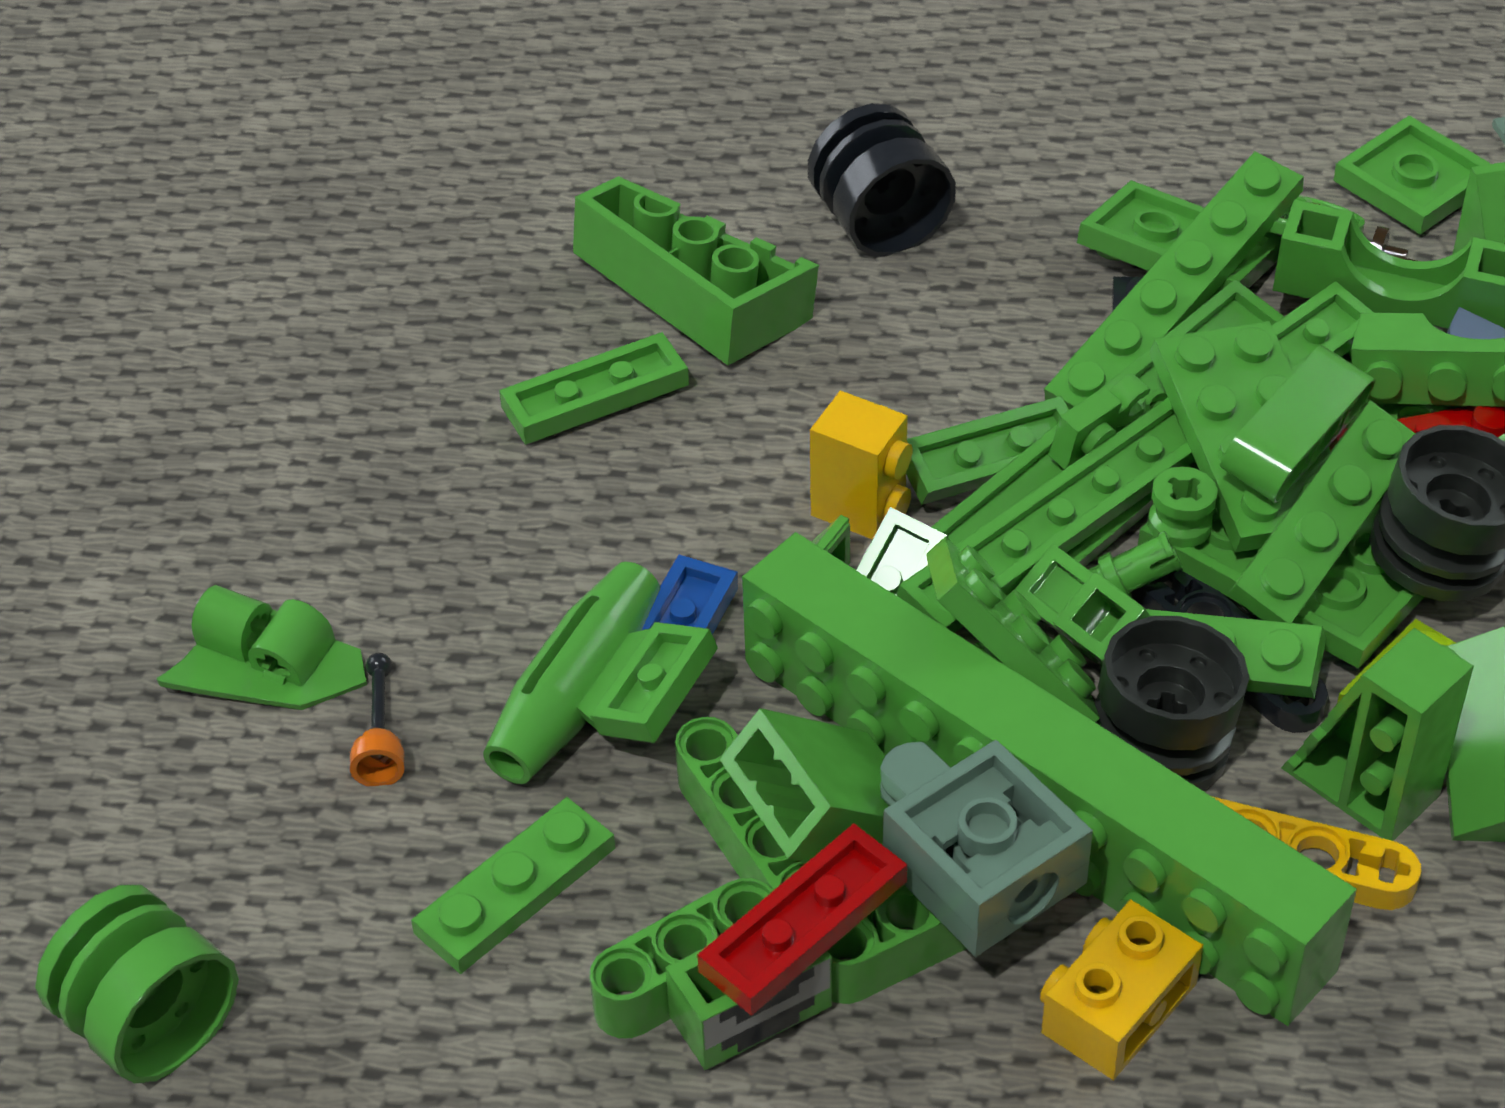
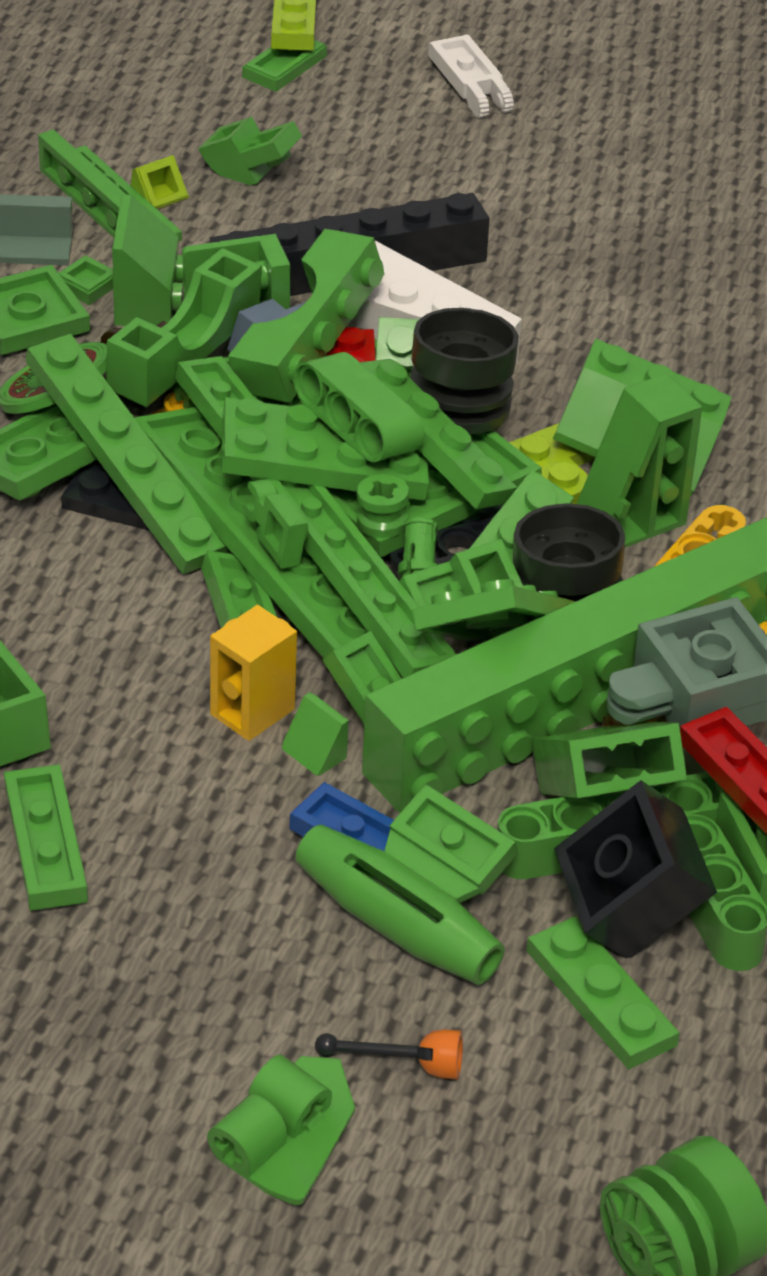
camera: 80 degrees left, 5 degrees down
none -> black brick [554,780,717,958]

